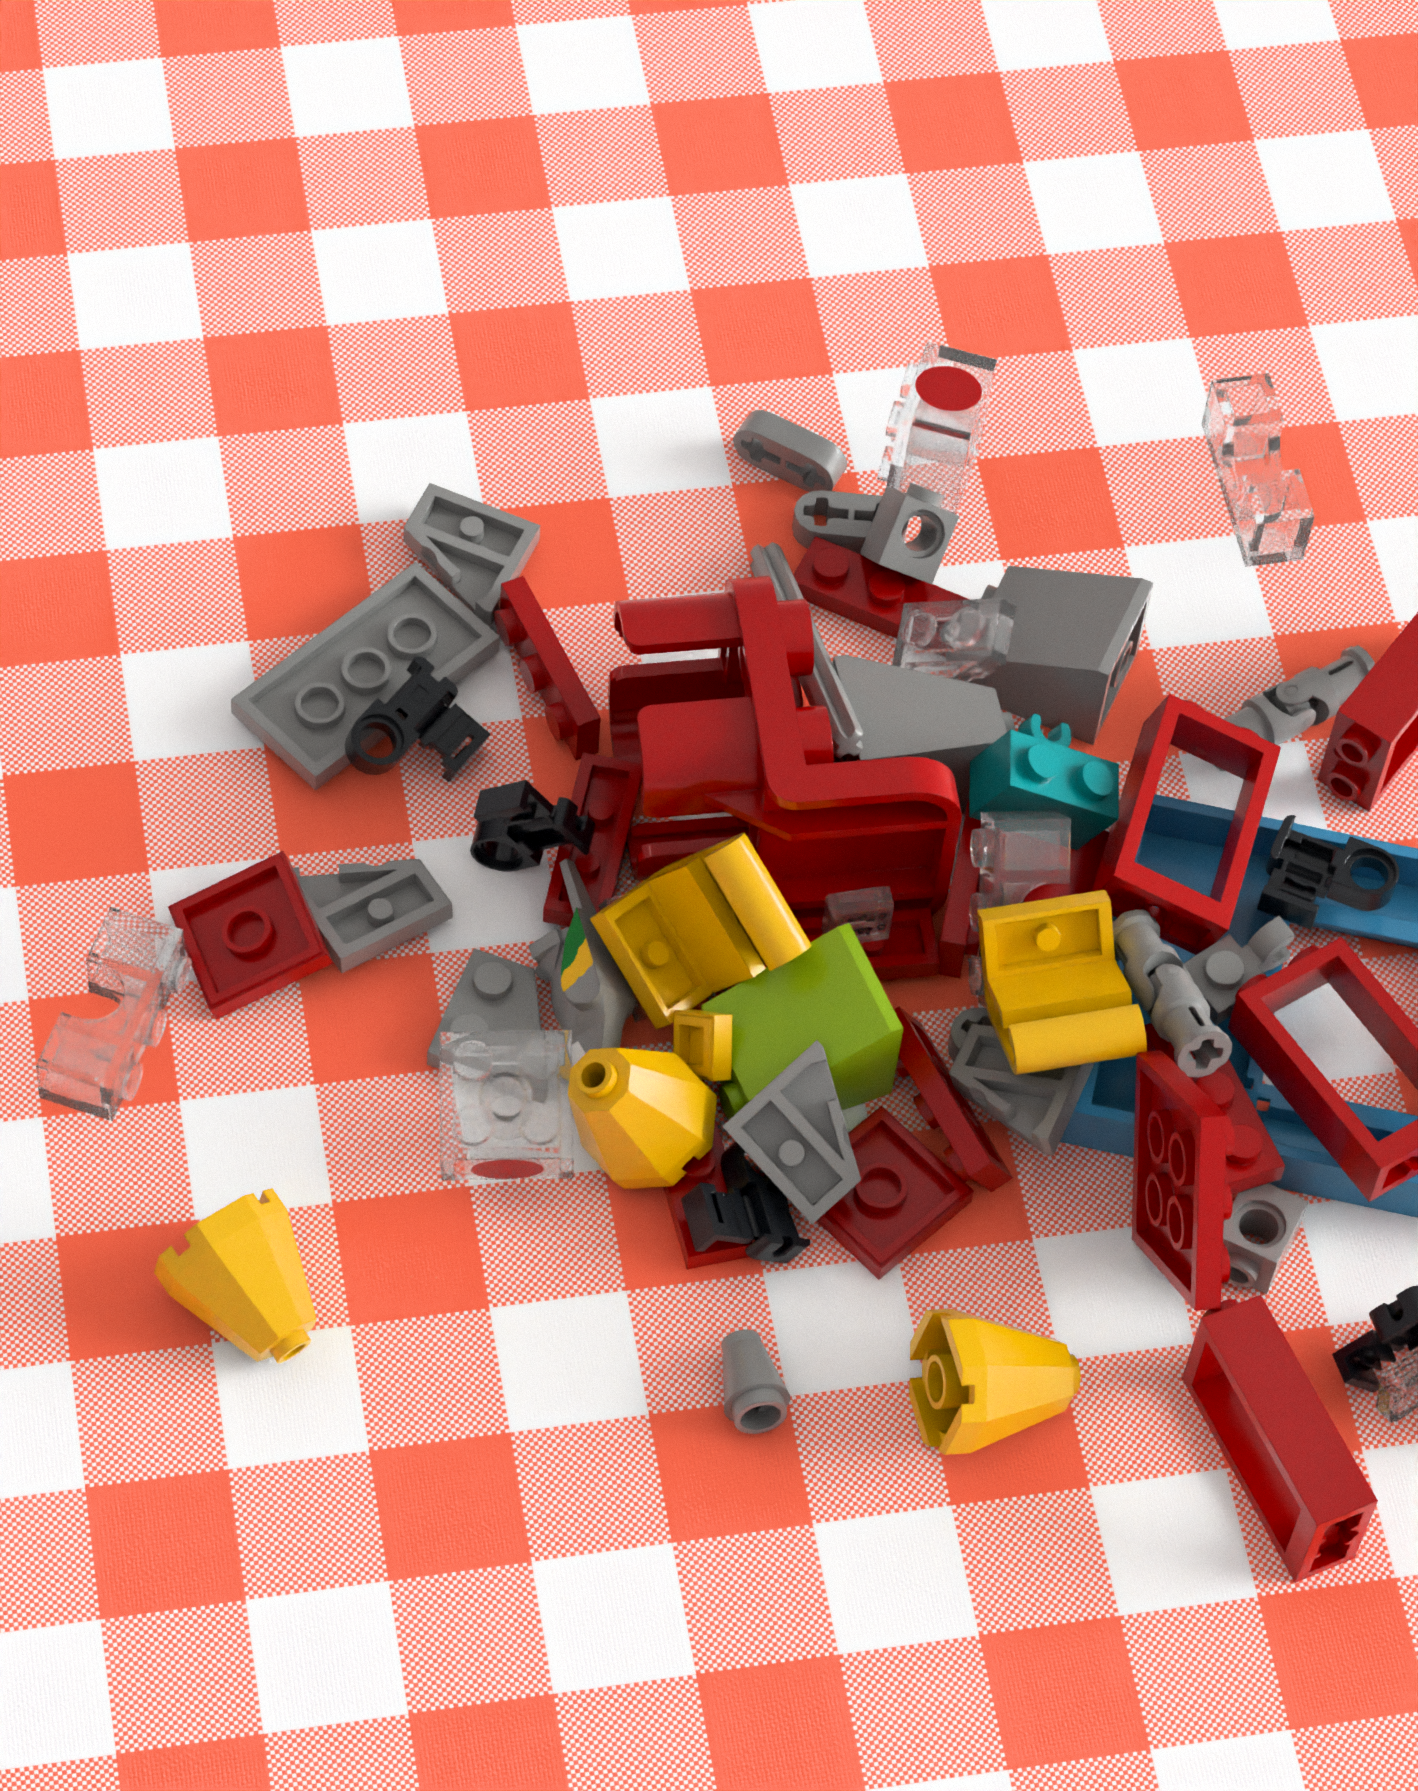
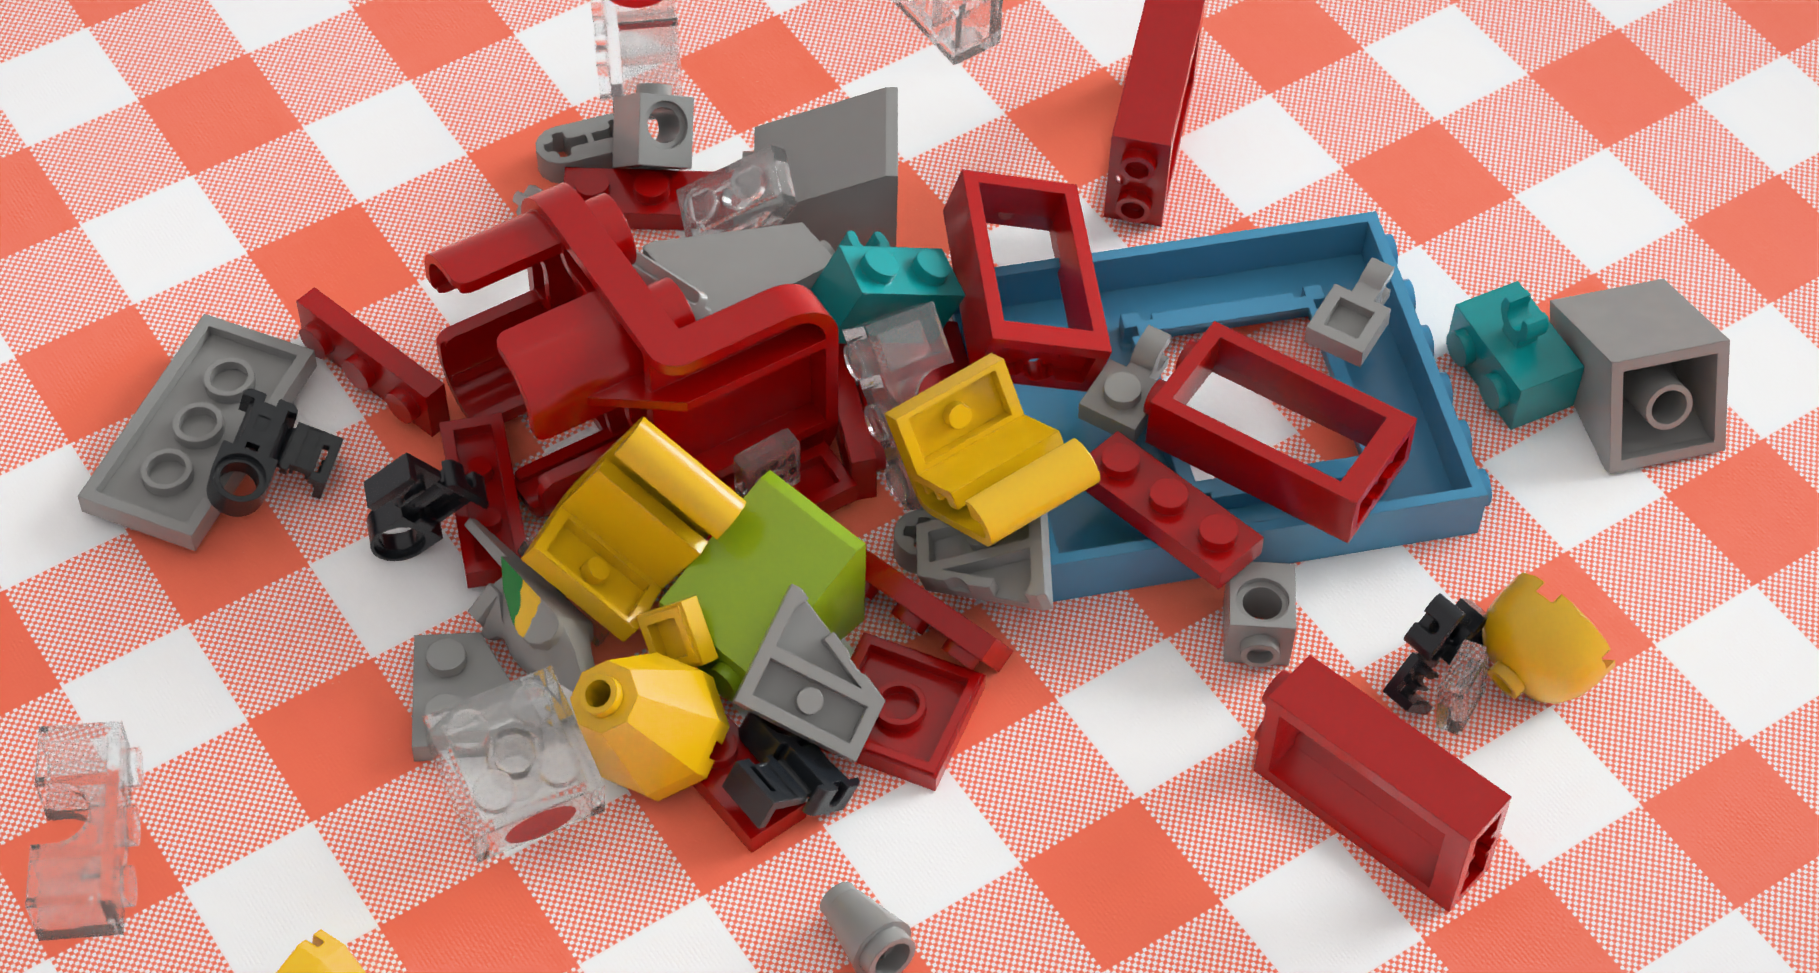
camera: 20 degrees left, 5 degrees down
red tile [168,851,333,1019] -> none
light grey wing [293,859,453,973] -> none
light grey wing [403,482,541,626] -> none
light grey beam [733,410,847,492] -> none
yellow cone [909,1309,1081,1455] -> none
light grey piece [1112,909,1232,1078] -> none
red plate [1131,1050,1235,1311] -> none
light grey piece [1214,645,1375,771] -> none
black piece [1257,815,1399,930] -> none

